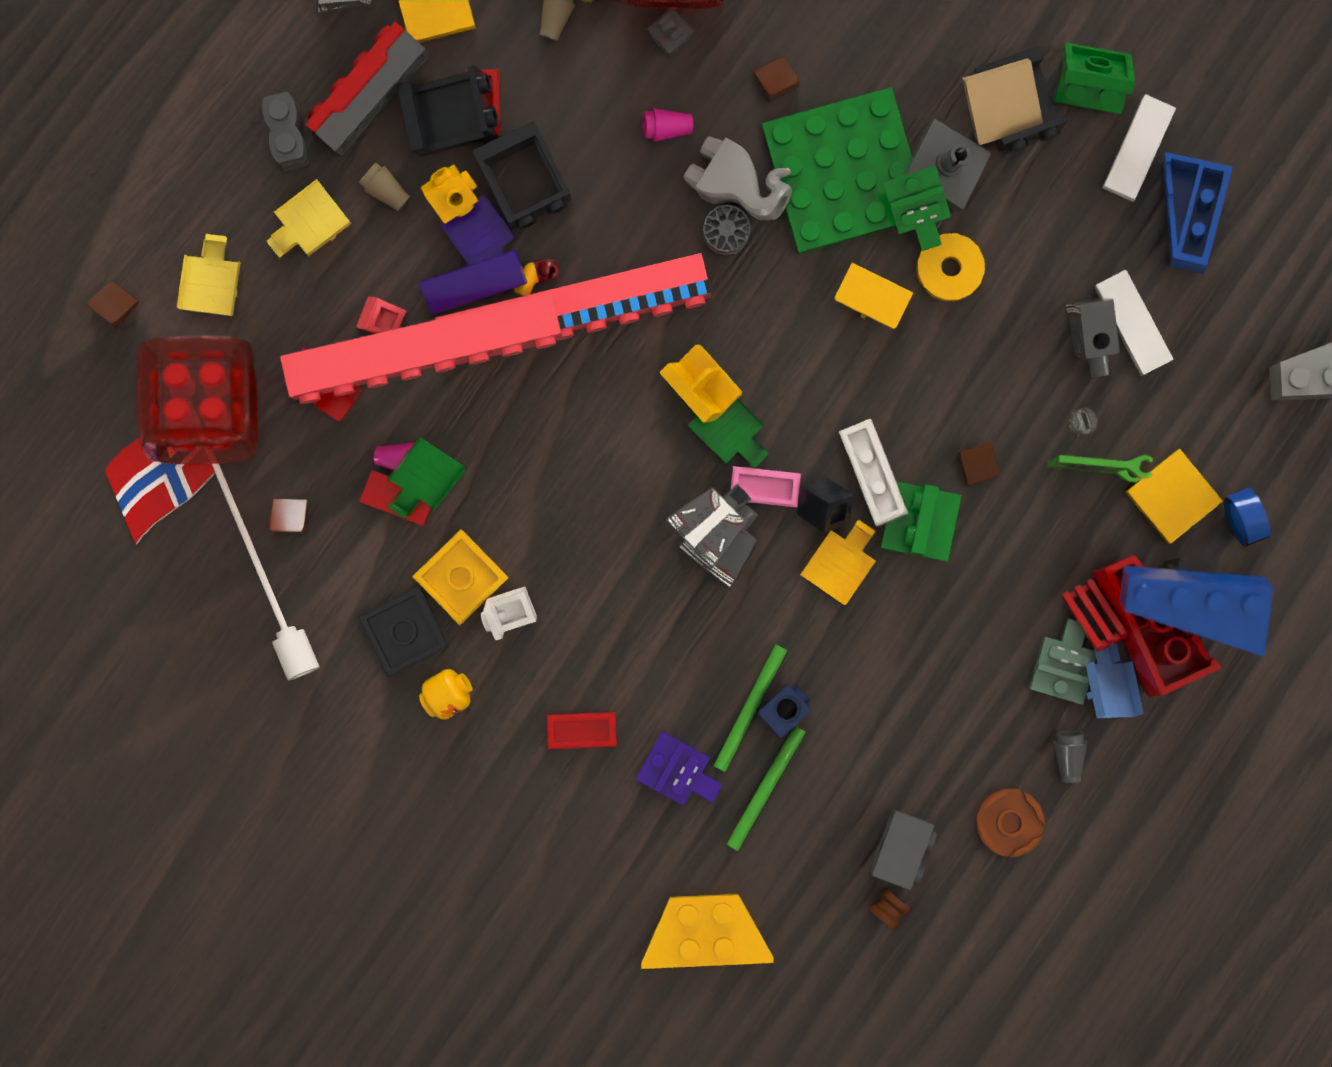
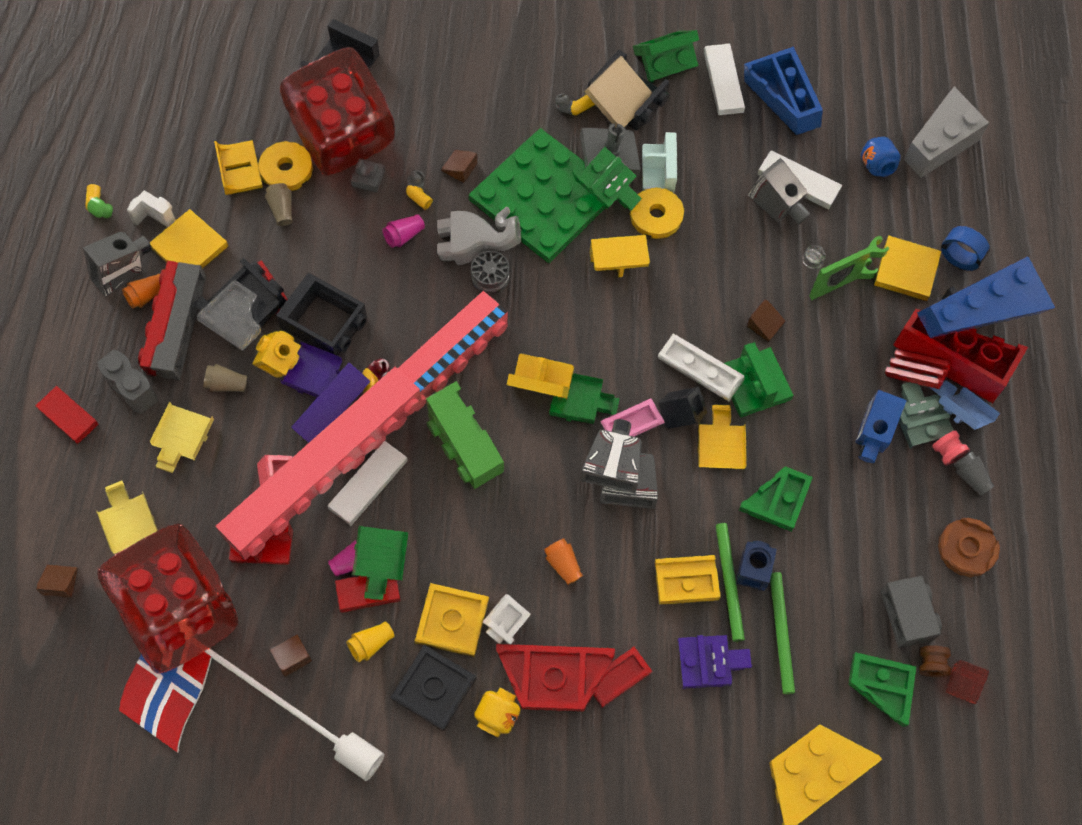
camera: 35 degrees left, 20 degrees down
none -> red tile [35,386,99,445]
none -> orange cone [122,274,161,309]
none -> clear tile [197,280,261,351]
none -> white tile [327,441,408,526]
none -> yellow cone [346,621,395,662]
none -> yellow arm [406,170,433,210]
none -> bright green wedge [426,381,504,489]
none -> red wing [496,644,615,712]
none -> orange cone [544,538,583,585]
none -> arm [555,93,595,115]
none -> light aqua panel [642,132,677,193]
none -> yellow plate [654,555,720,605]
none -> green wing [738,466,813,532]
none -> green wing [848,652,916,727]
none -> blue torso [855,390,907,463]
none -> blue head [861,137,901,177]
none -> coral wheel [932,430,970,466]
none -> clear red slope [946,660,989,704]

